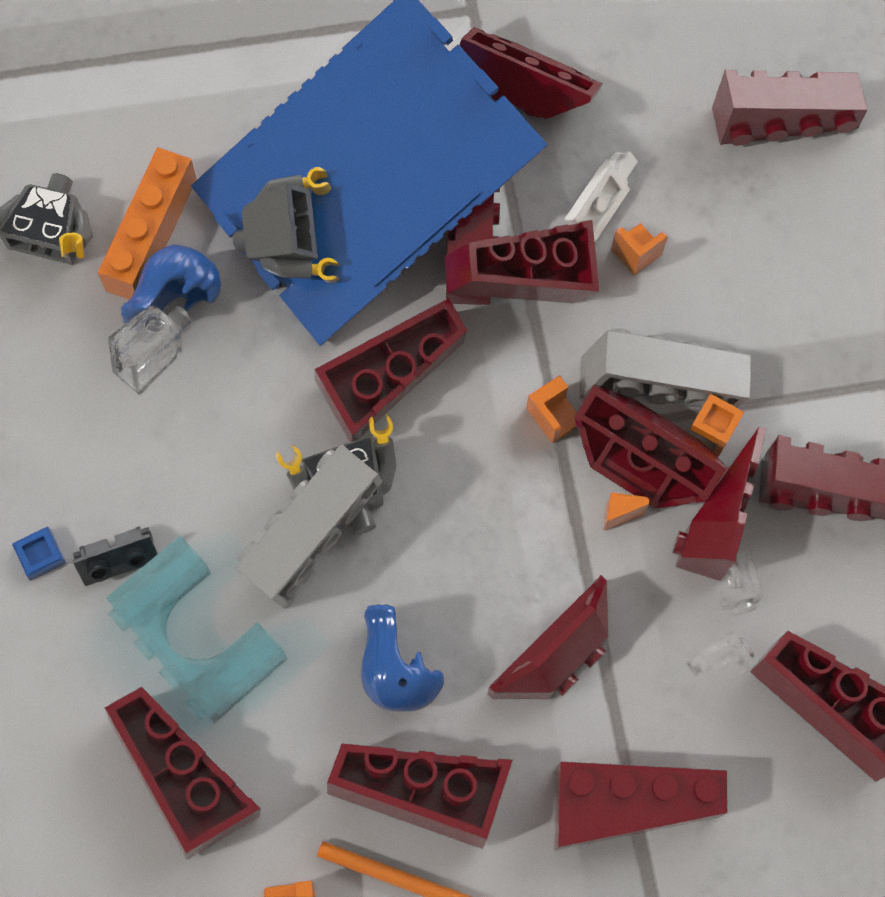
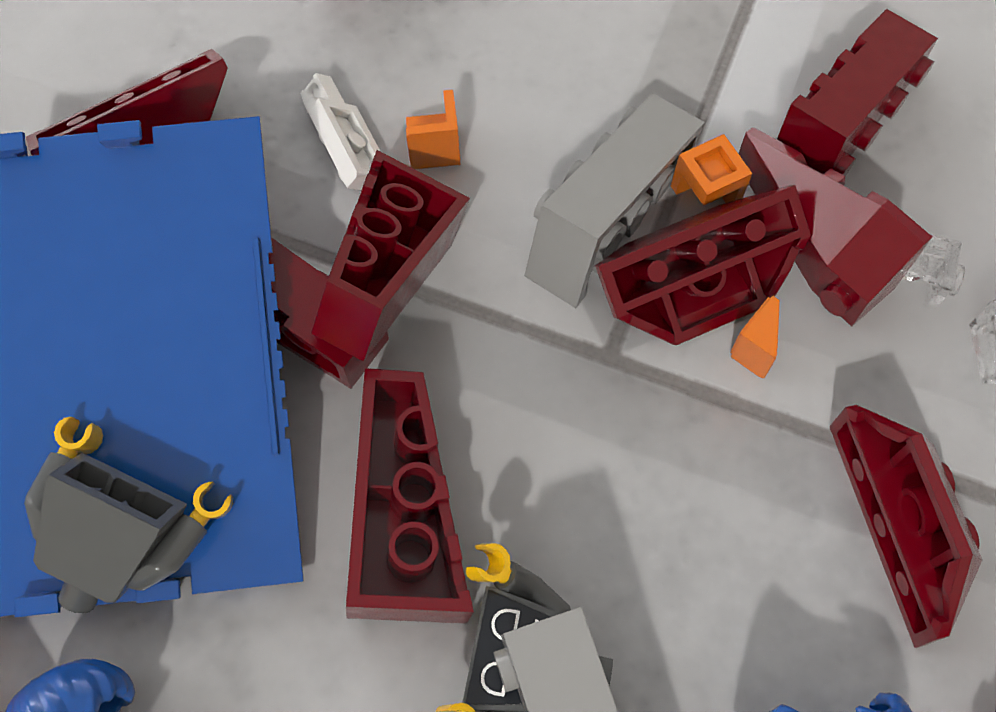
camera: 55 degrees left, 5 degrees down
orange panel [526,375,577,444] -> none

